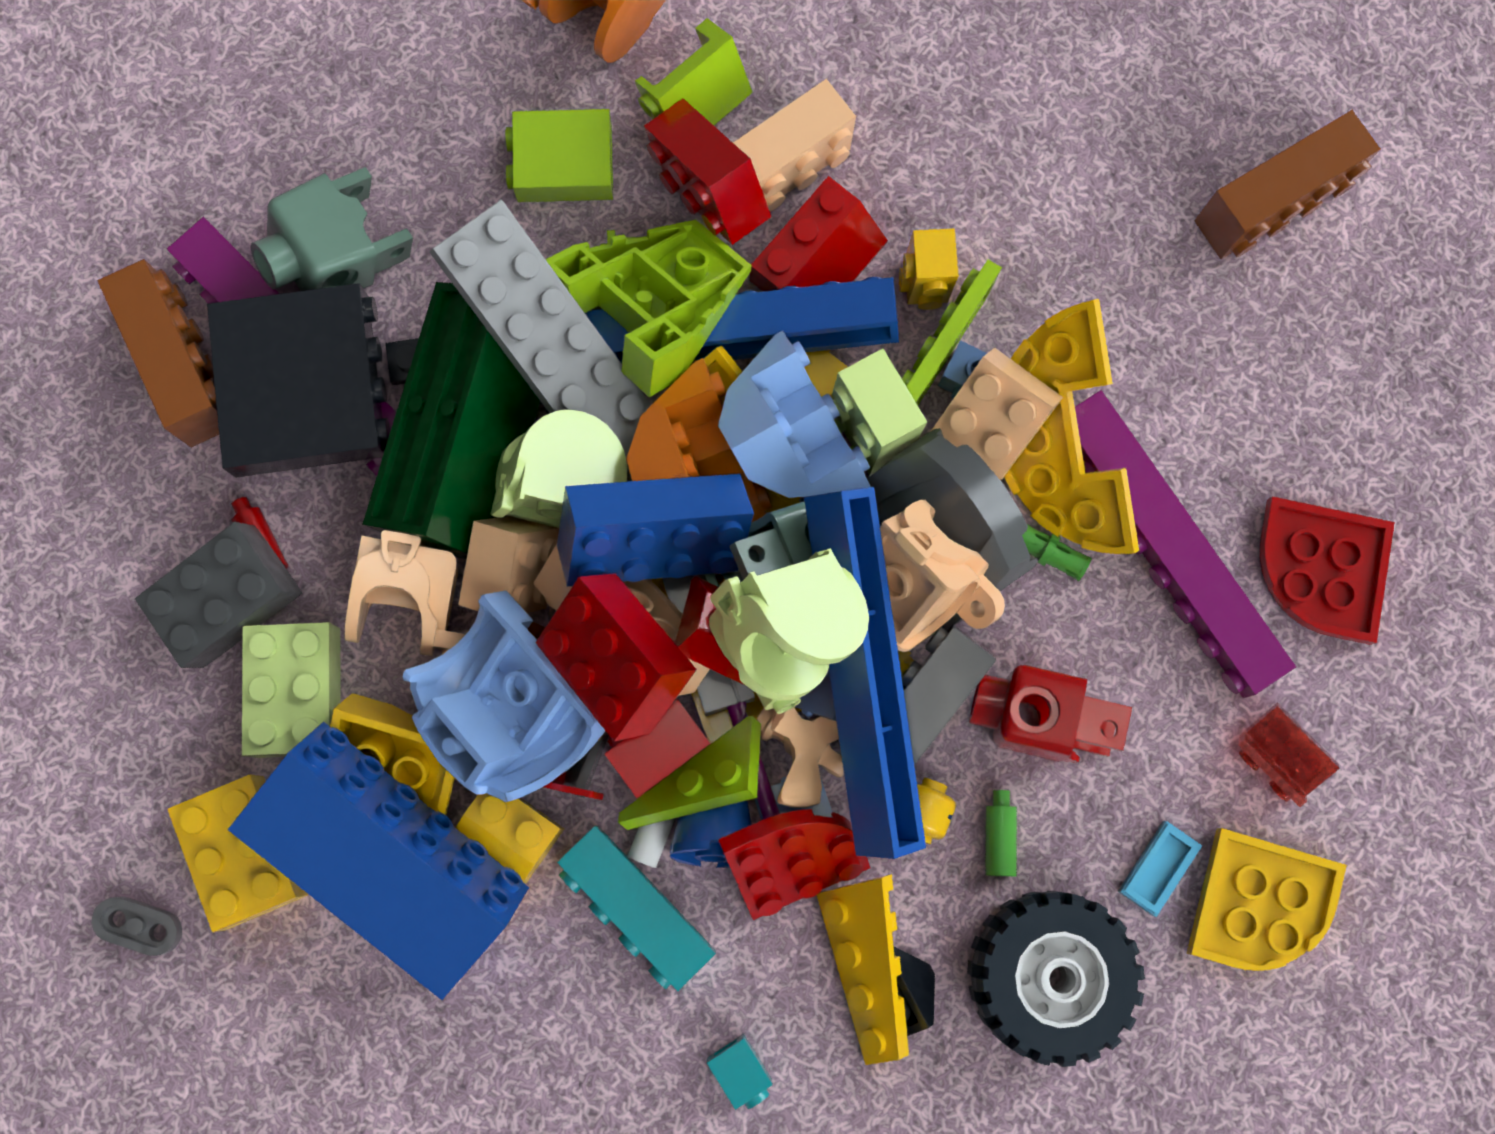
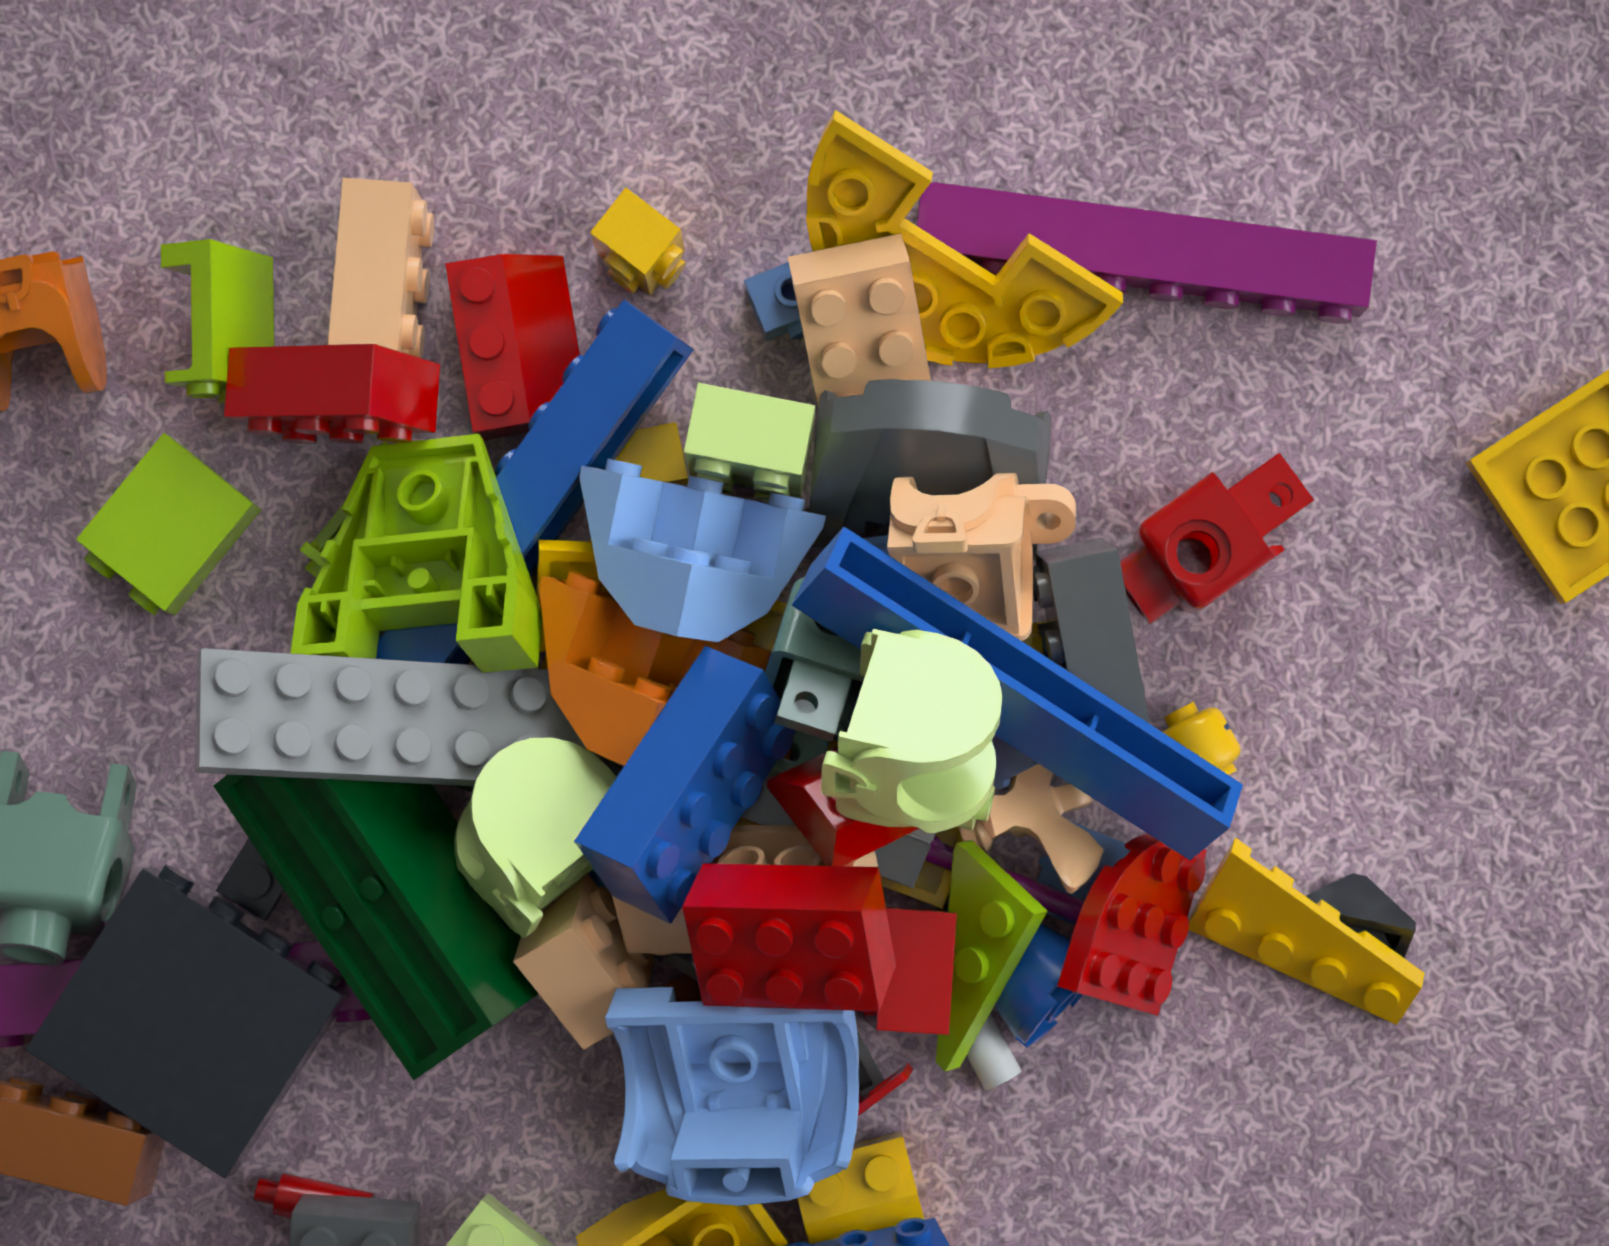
camera: 45 degrees left, 5 degrees up
light nougat animal [345,530,466,656] -> none
teal brick [557,825,716,991] -> none
teal brick [707,1033,773,1110] -> none
lime plate [902,259,1002,405] -> none
black wheel [967,891,1145,1067] -> none
bright green cylinder [985,790,1017,876] -> none
bright green pin [1022,524,1092,581] -> none
medium azure tile [1118,821,1202,917] -> none
clear red bracket [1238,702,1340,807] -> none
red plate [1259,496,1395,645] -> none

